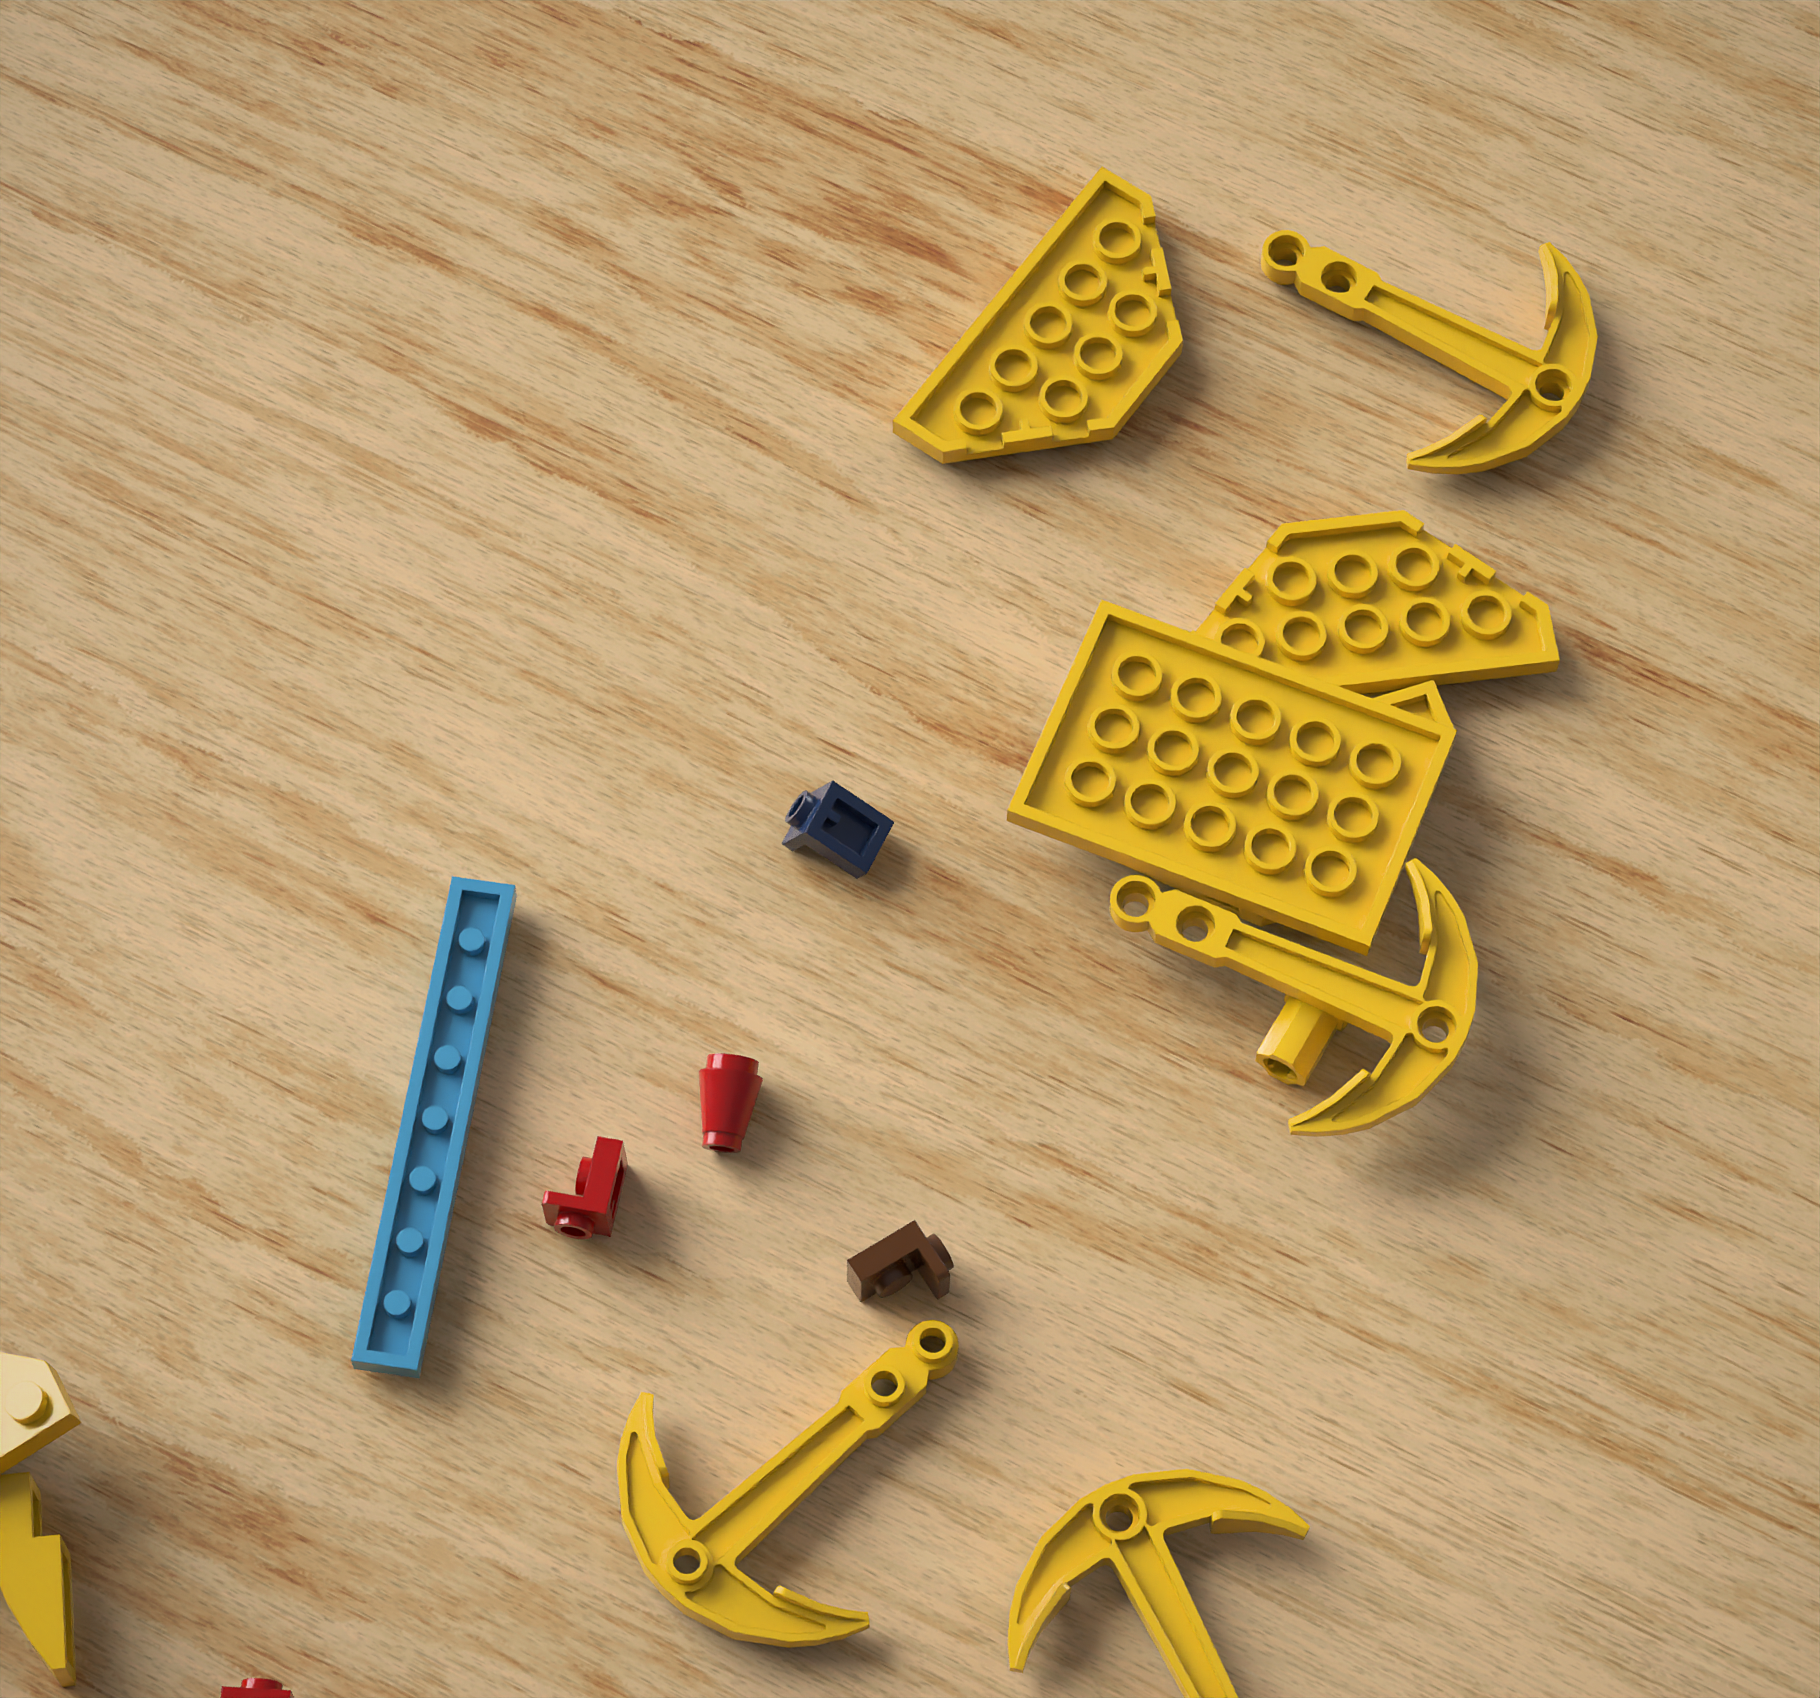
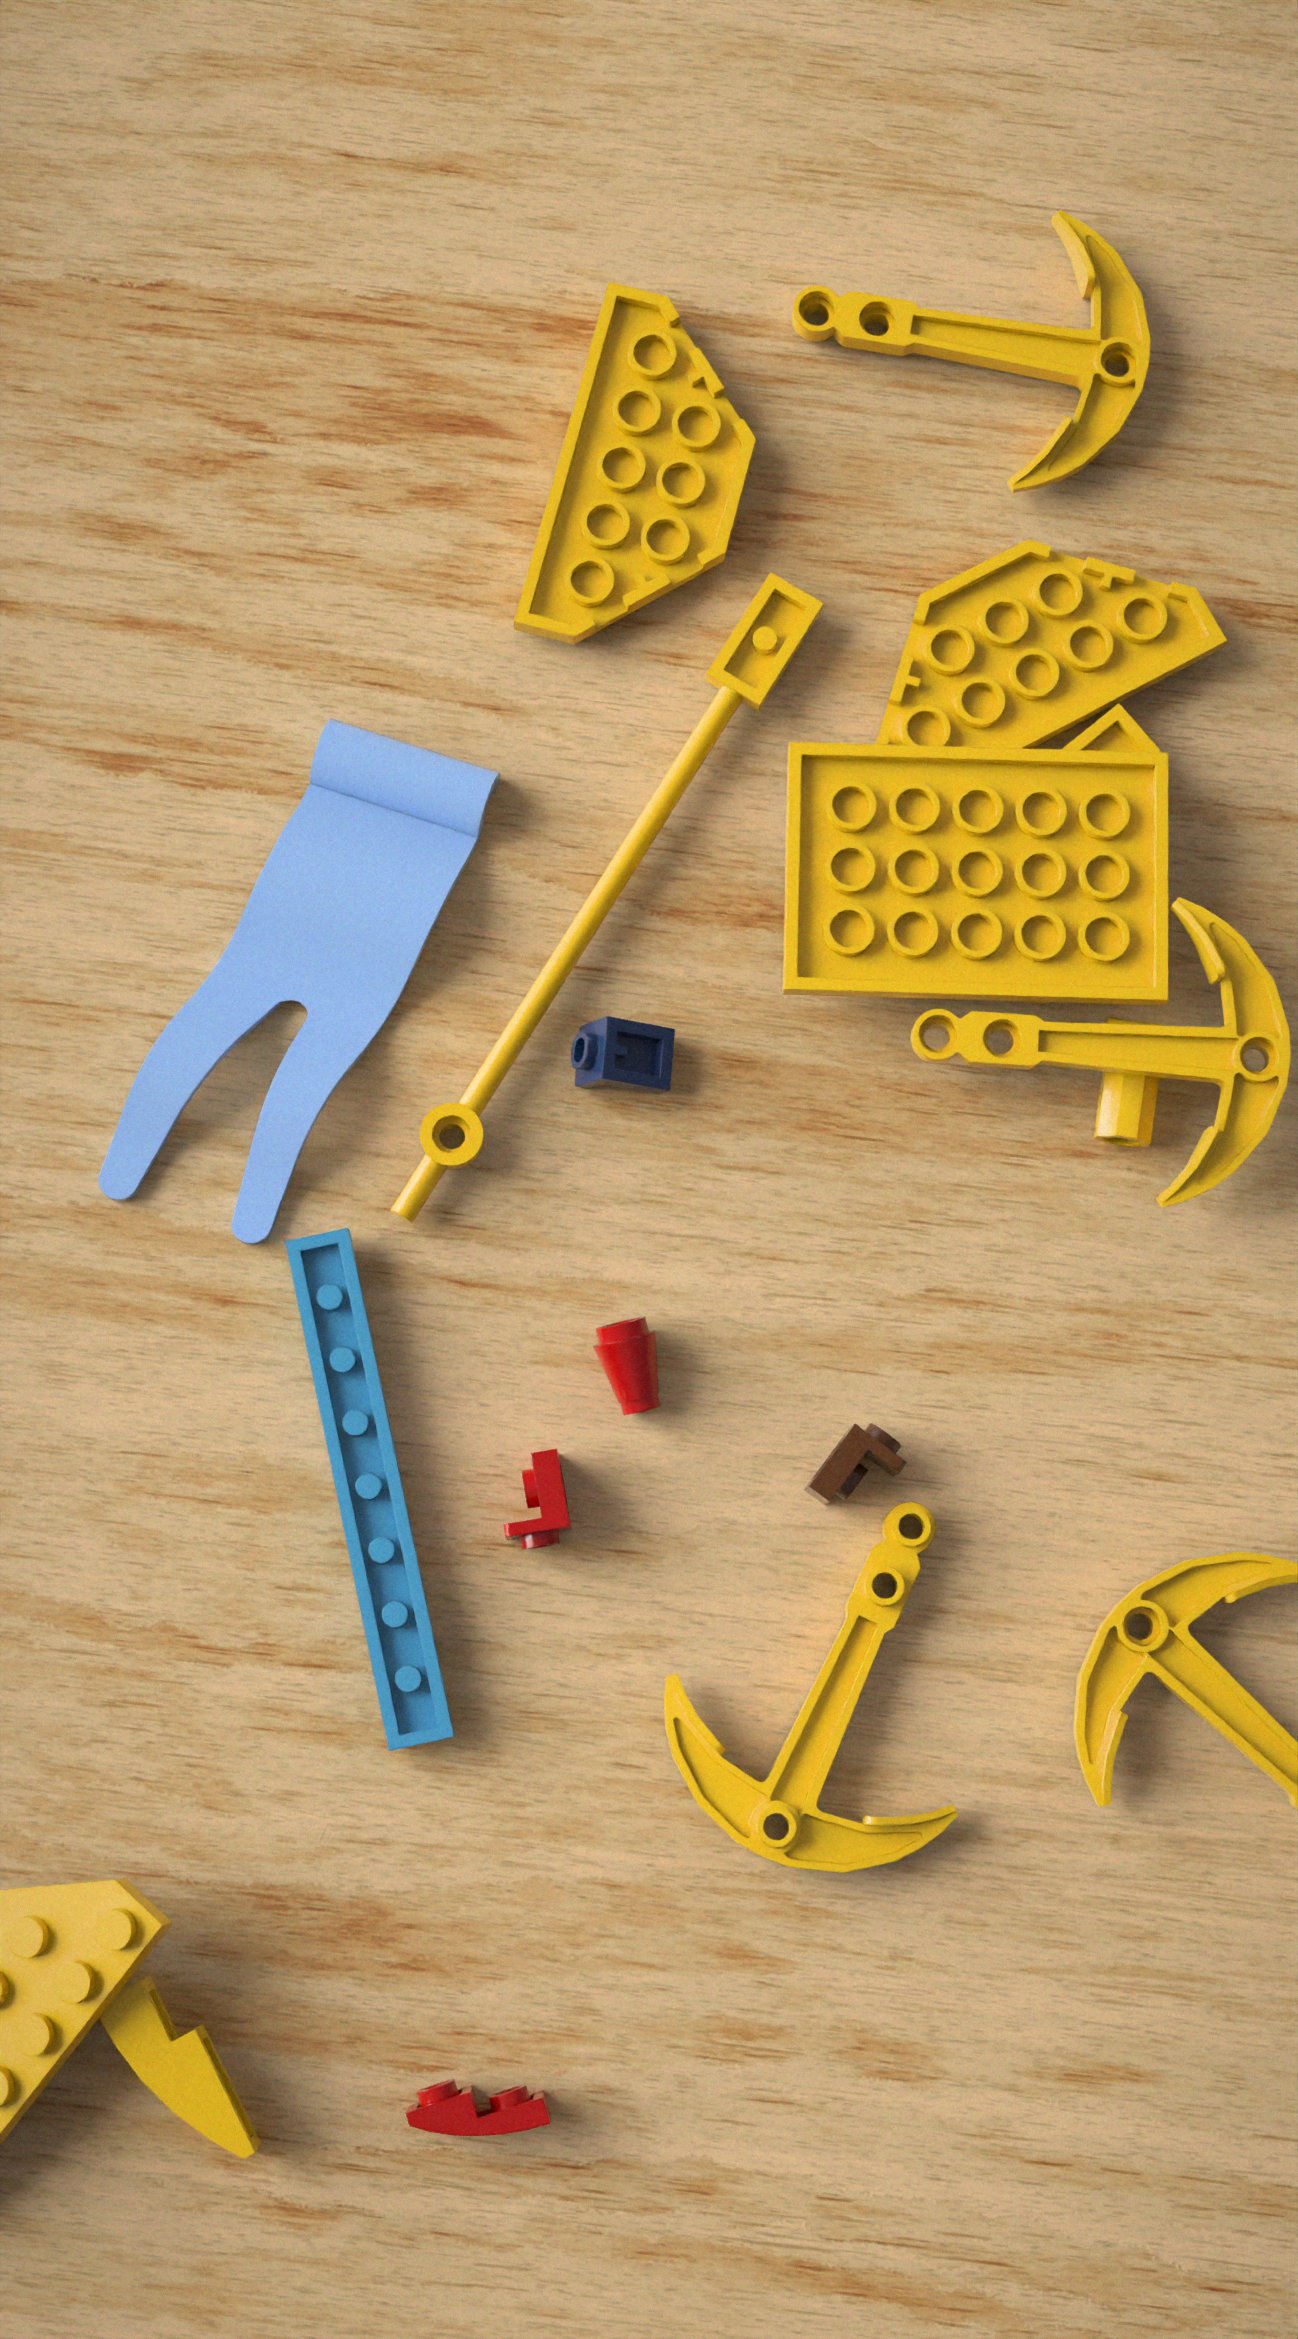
camera: 25 degrees left, 15 degrees up
none -> light blue flag [98,718,500,1244]
none -> yellow bar [391,572,824,1224]

